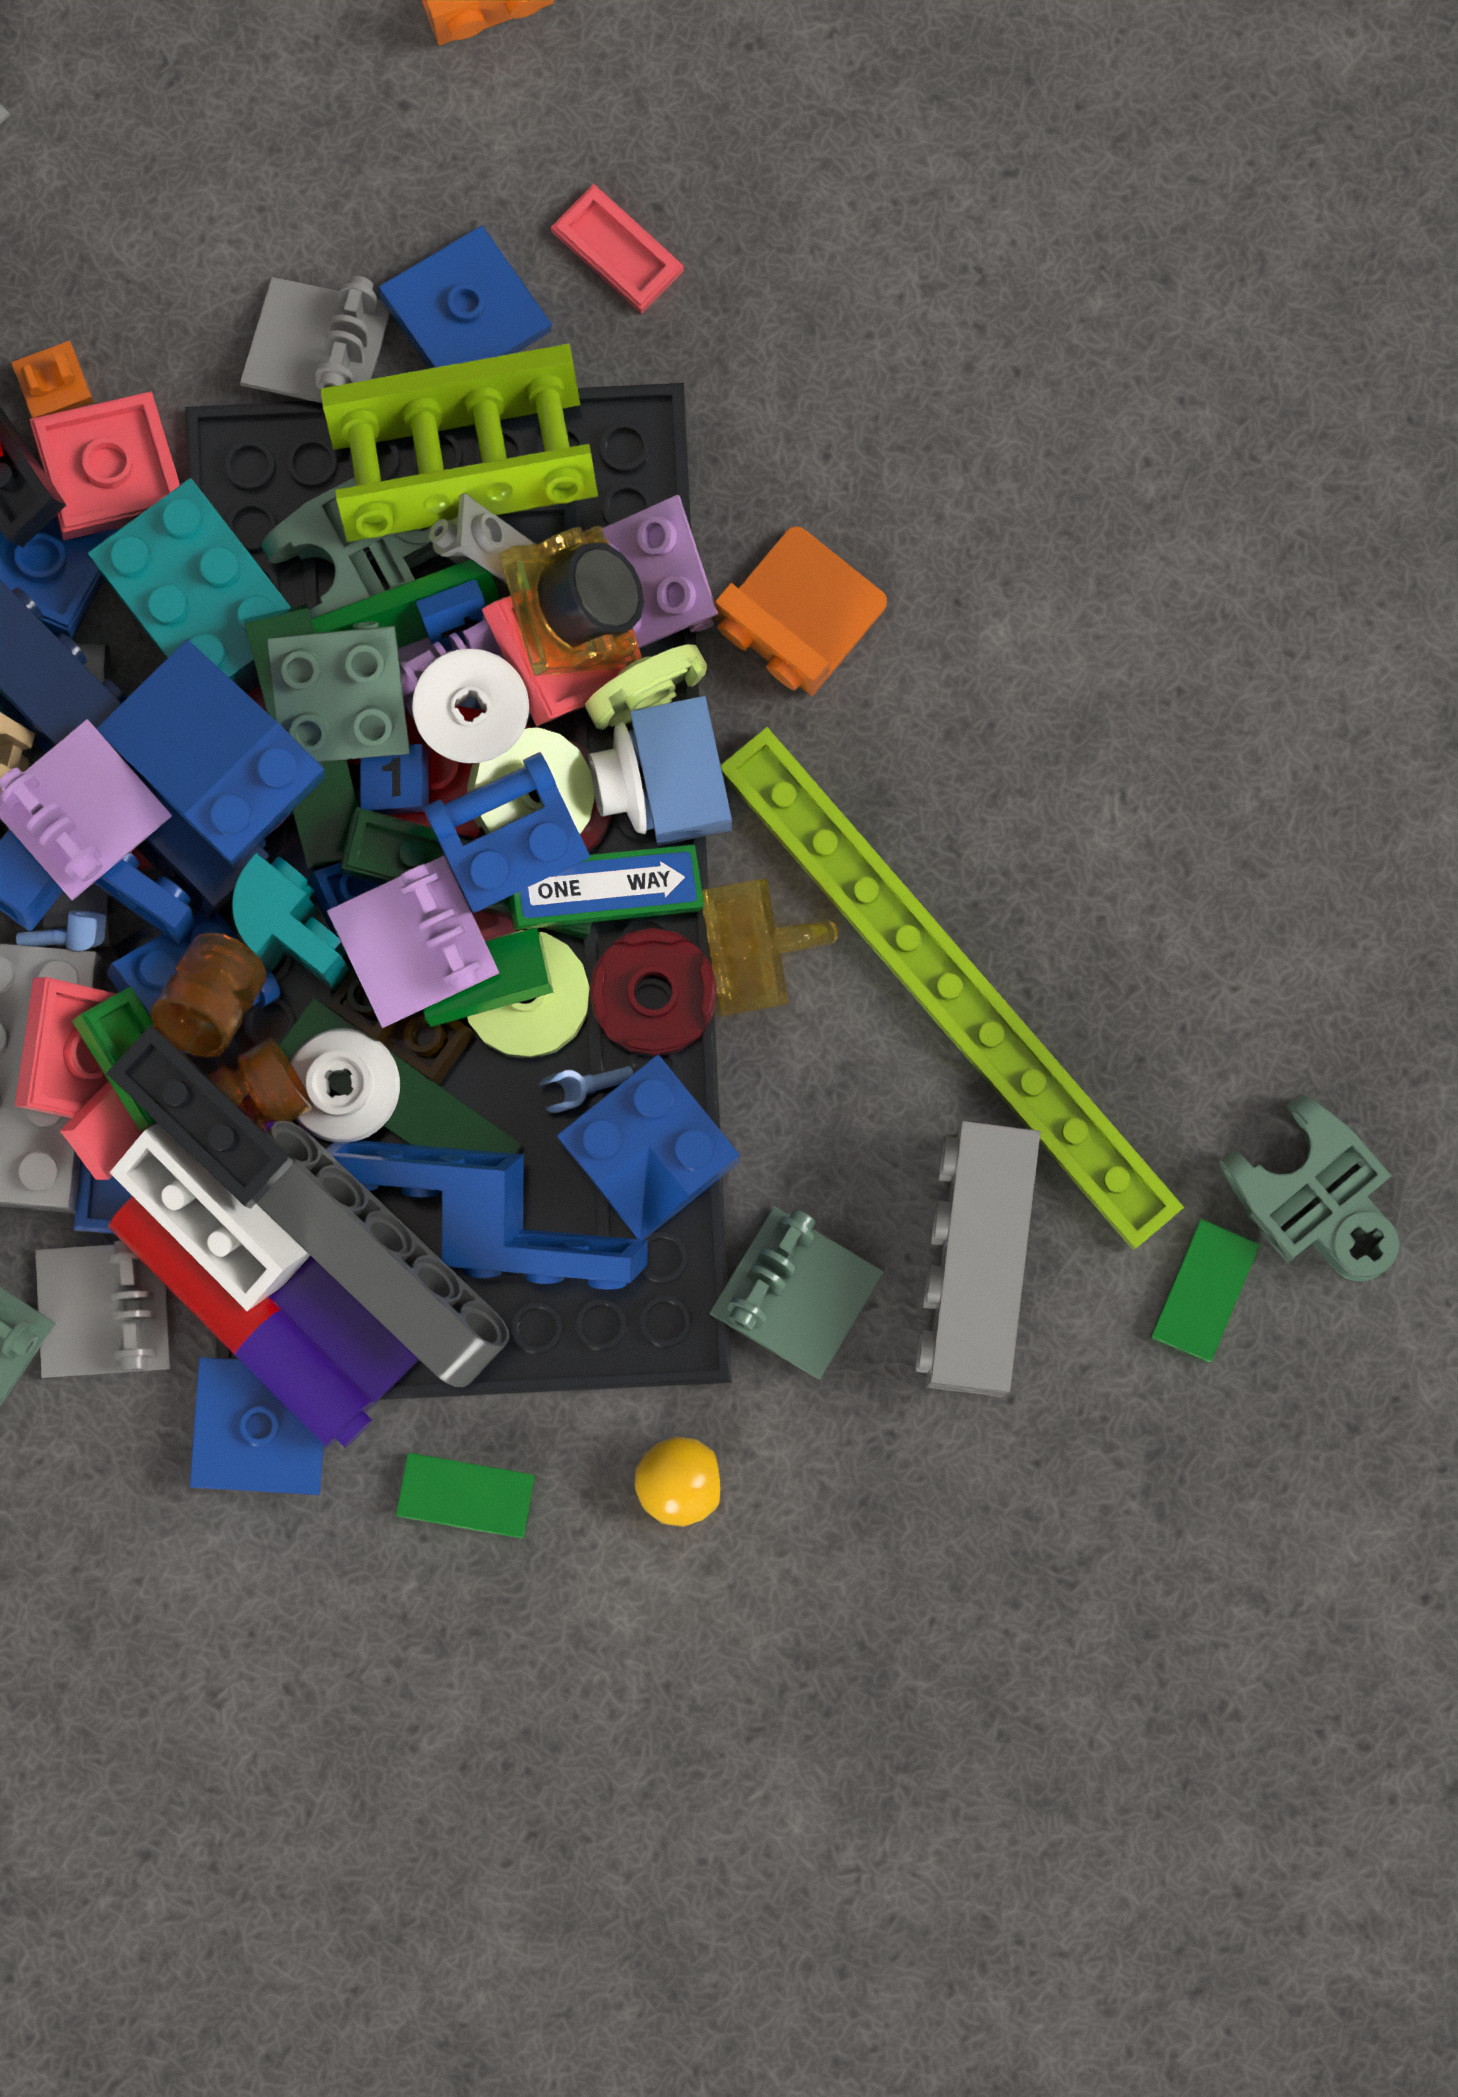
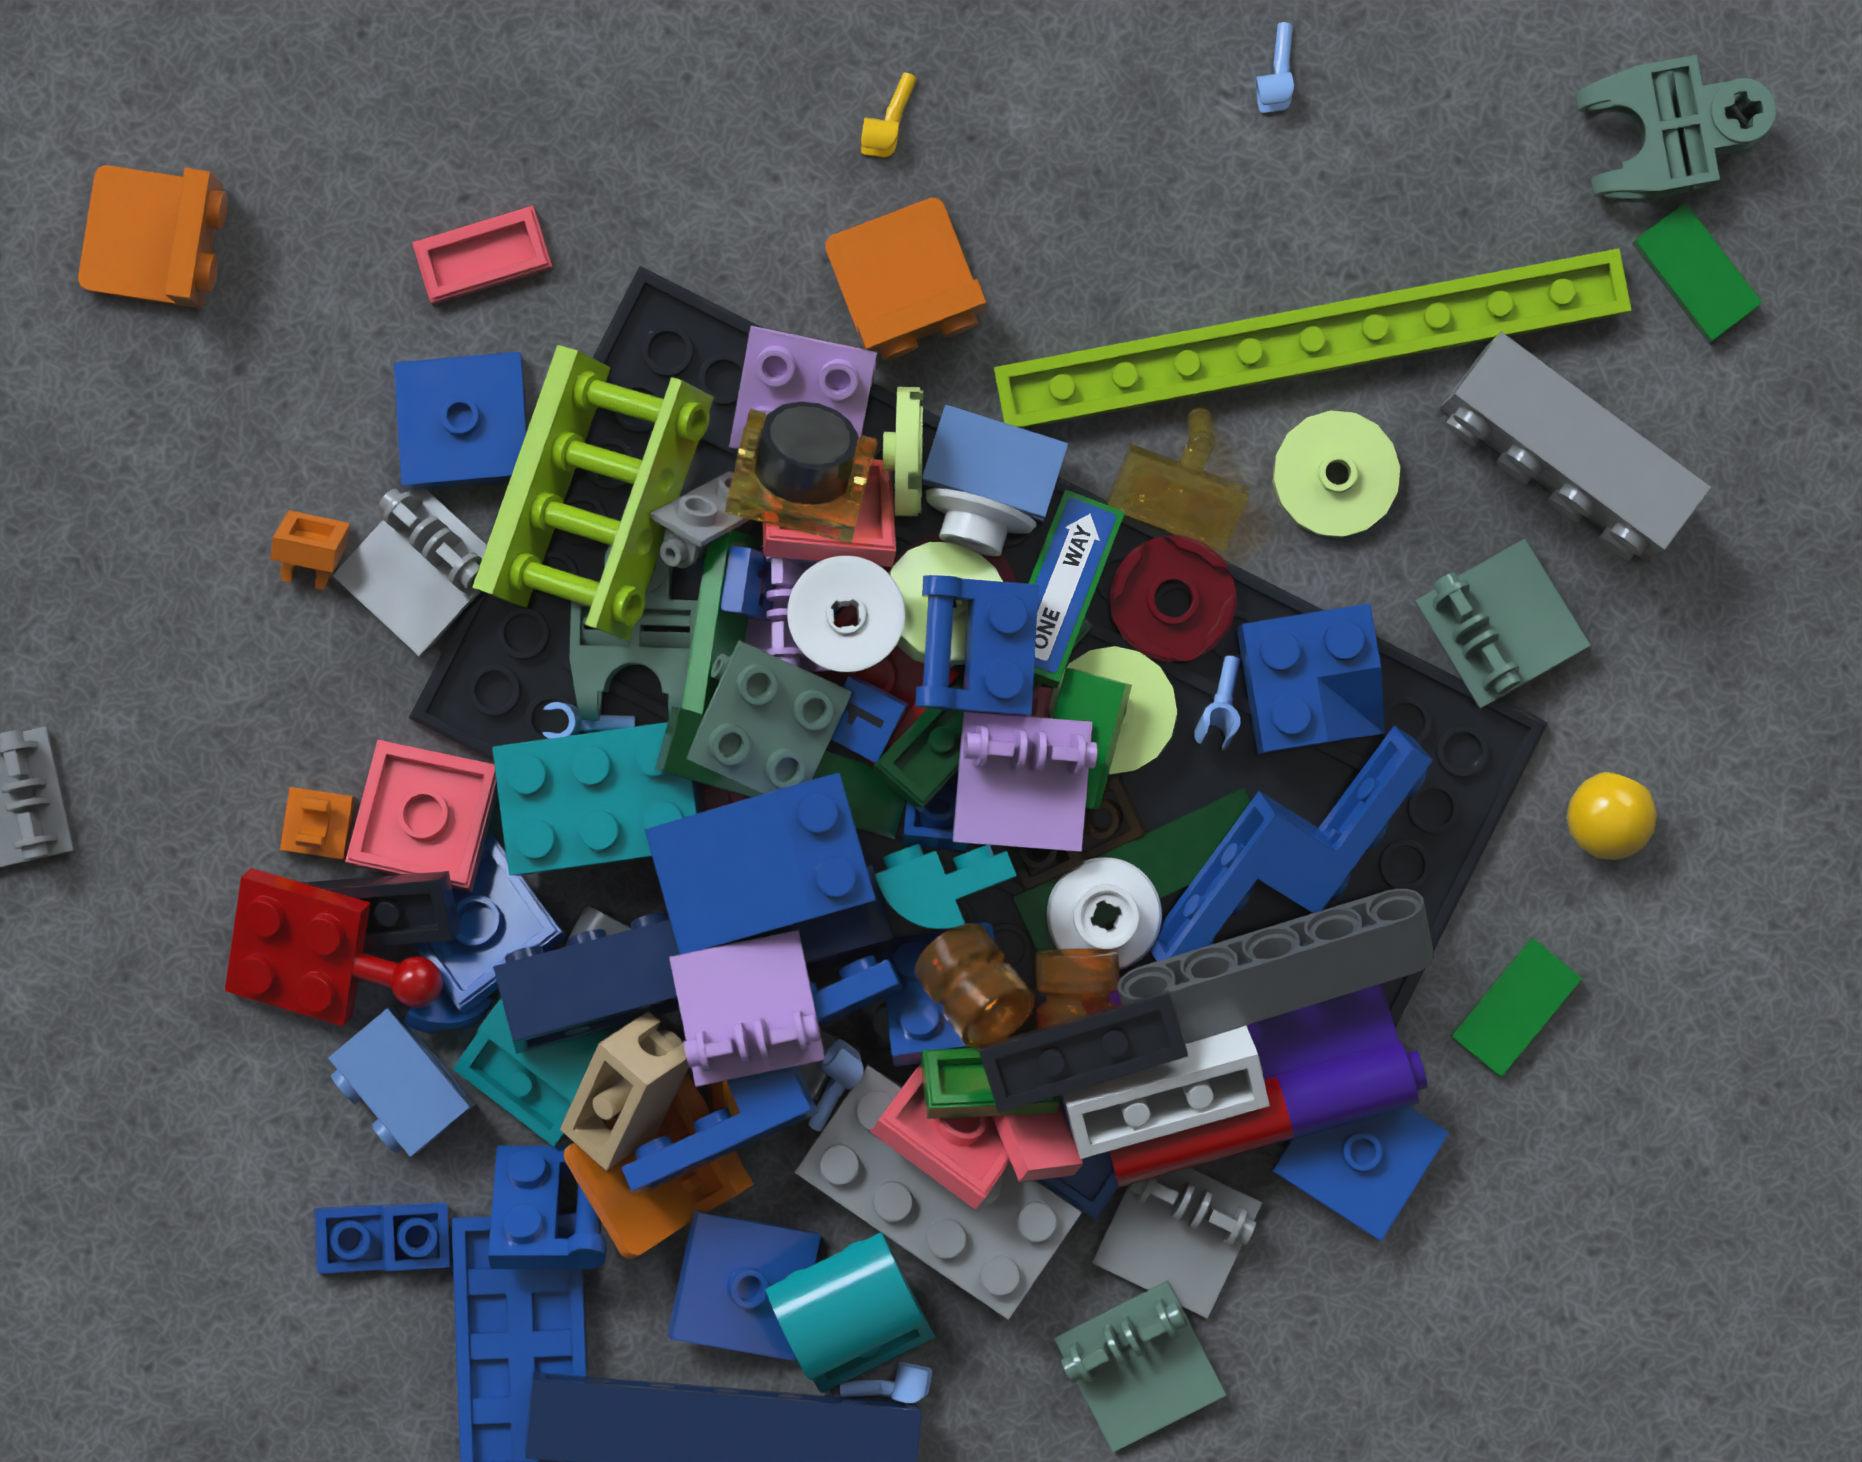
camera: 60 degrees left, 5 degrees up
none -> orange tile [270,510,351,590]
none -> light blue hand [543,702,635,739]
none -> yellow hand [861,73,917,158]
none -> light blue hand [1255,22,1294,113]
none -> yellowish green plate [1272,410,1400,538]

